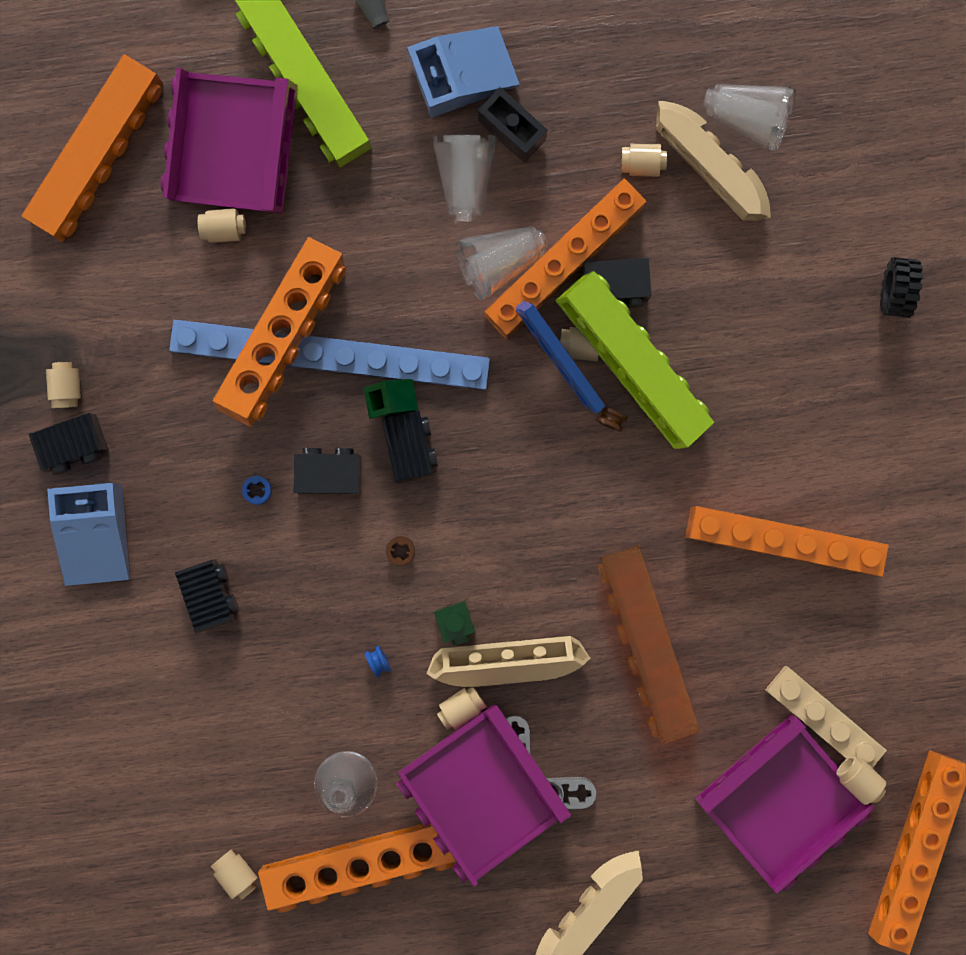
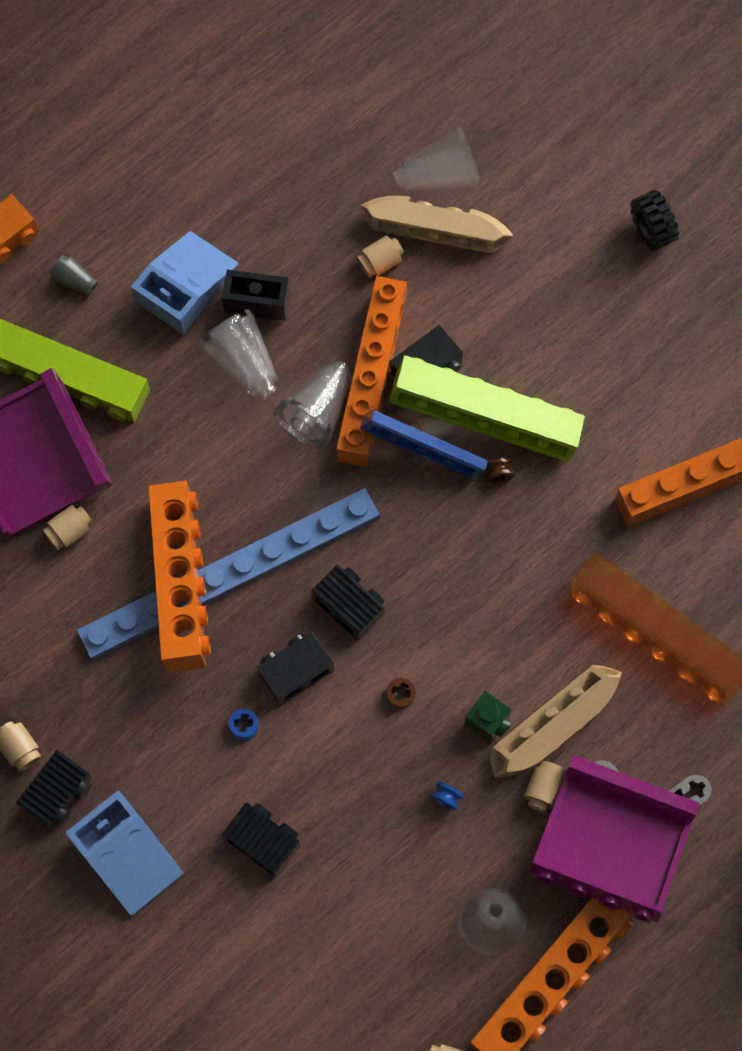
camera: 35 degrees left, 15 degrees down
dark green brick [363,379,419,419] -> none

